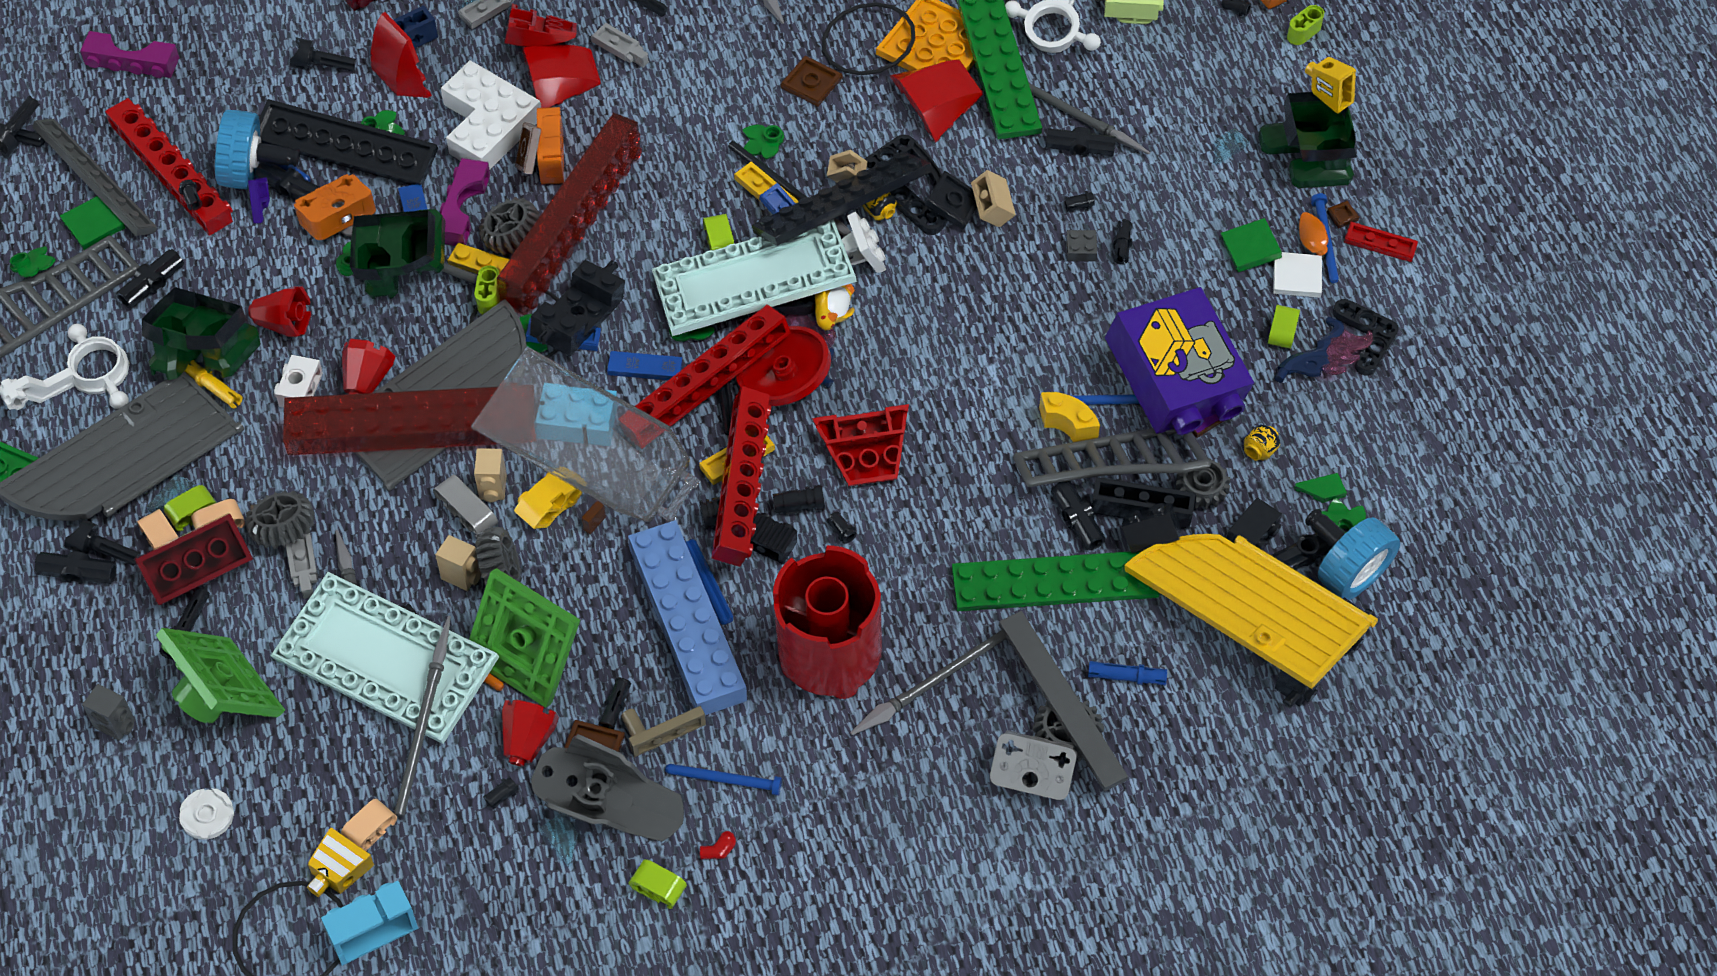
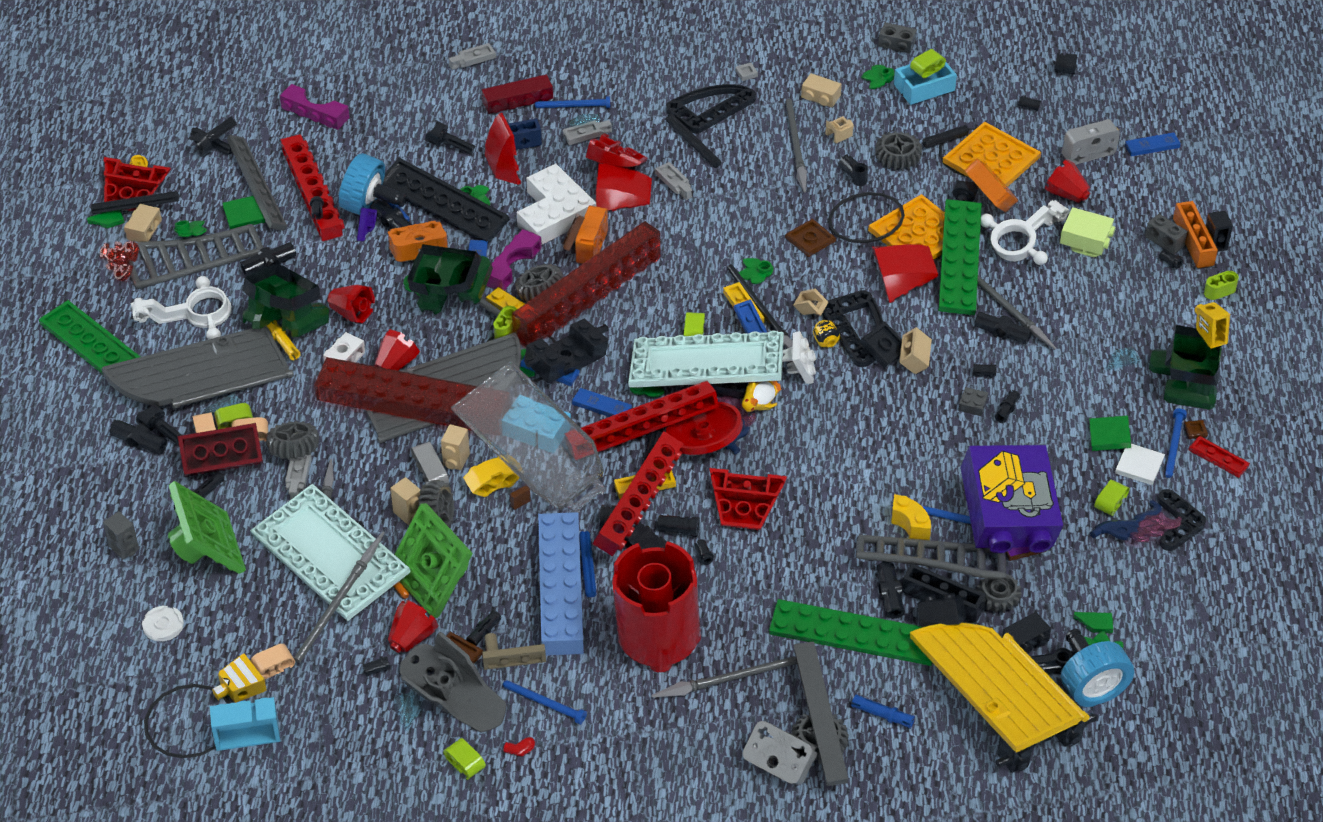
camera: 20 degrees right, 10 degrees down
black plate [752,152,932,246] -> none
yellow head [1244,425,1280,461] -> none
orange arm [1299,212,1328,256] -> none

